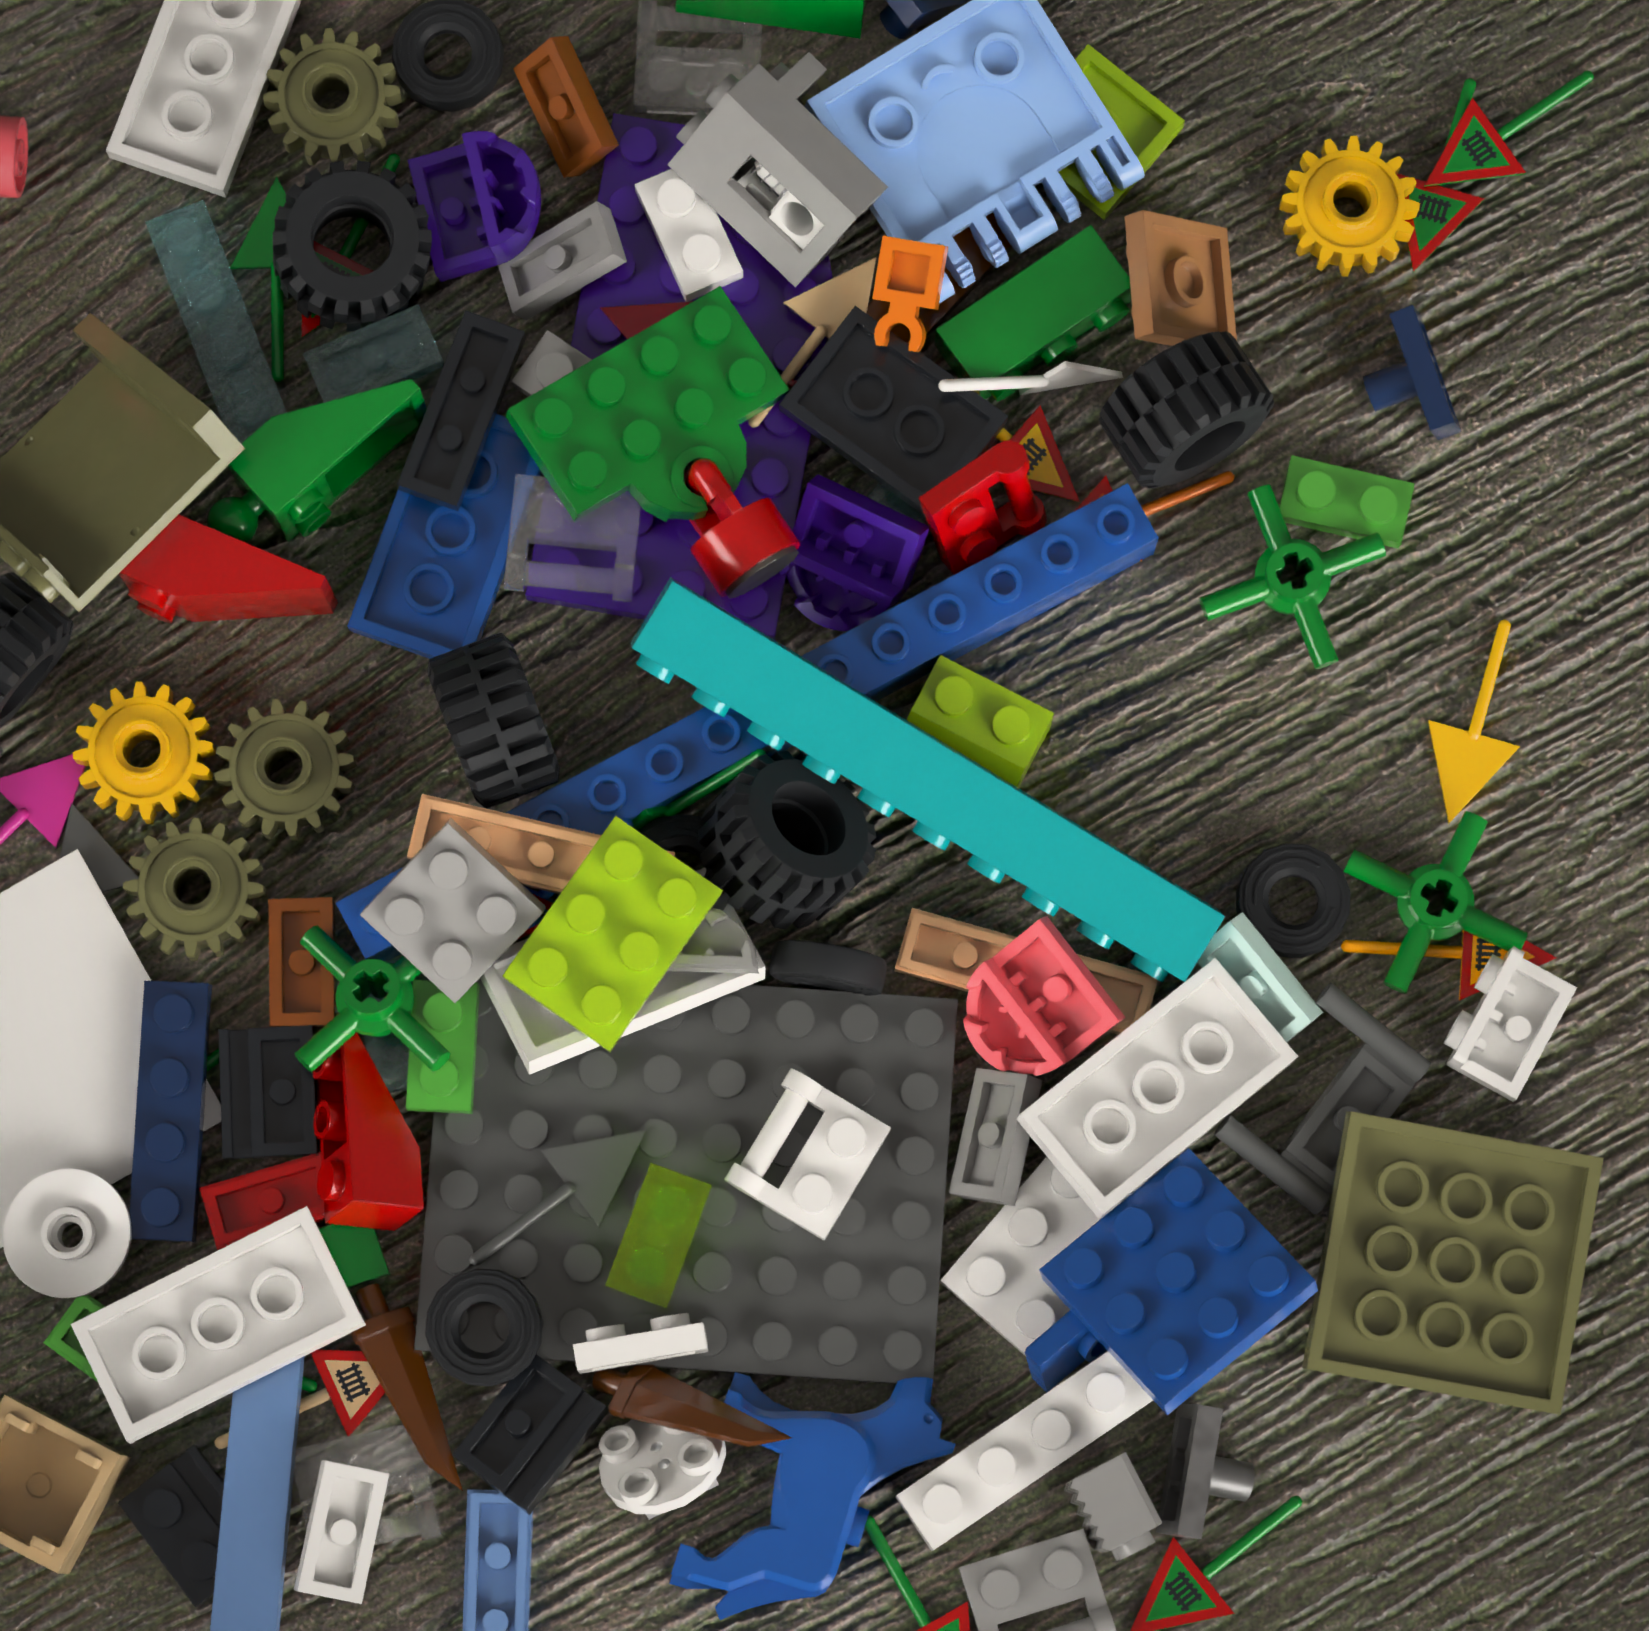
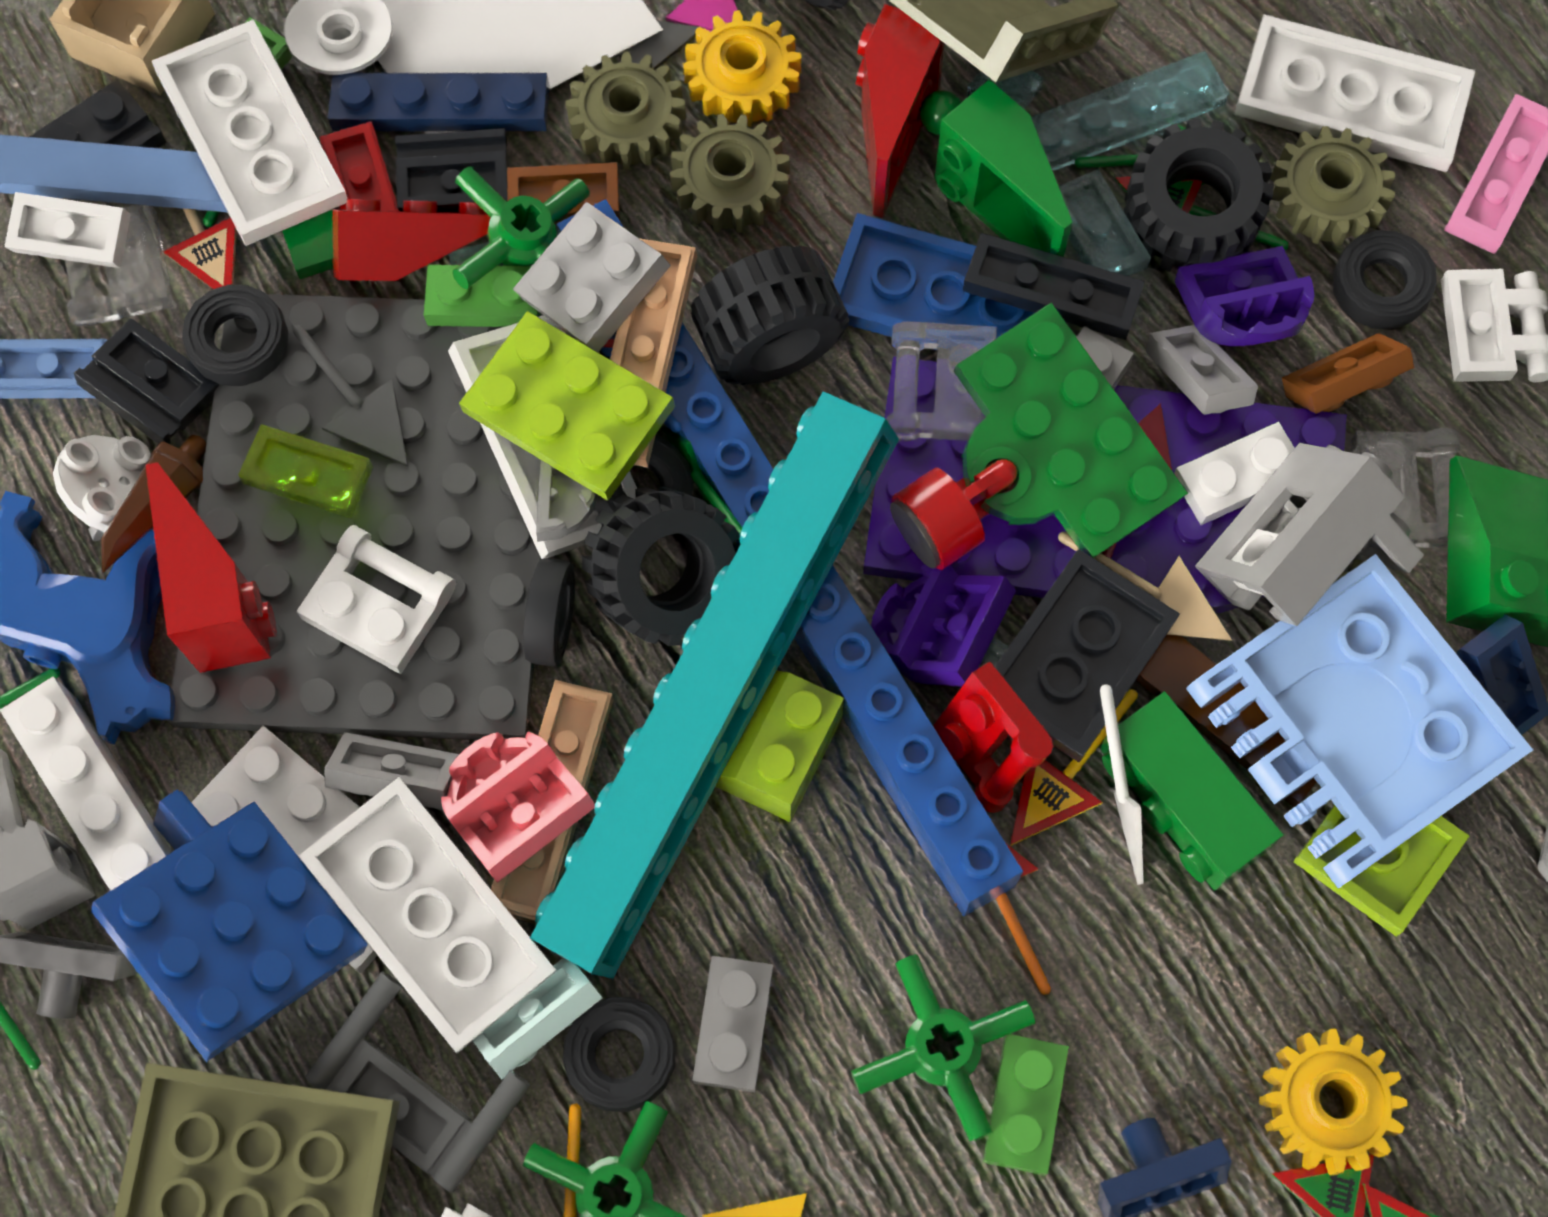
camera: 90 degrees right, 10 degrees down
reddish brown bar [351,1283,463,1491] -> none
white plate [573,1313,709,1374] -> none
orange plate [872,236,948,352] -> none
black tyre [1099,331,1274,488] -> none
medium nougat plate [1124,210,1237,346] -> none
none -> red slope [145,462,277,673]
none -> light grey plate [692,956,773,1093]

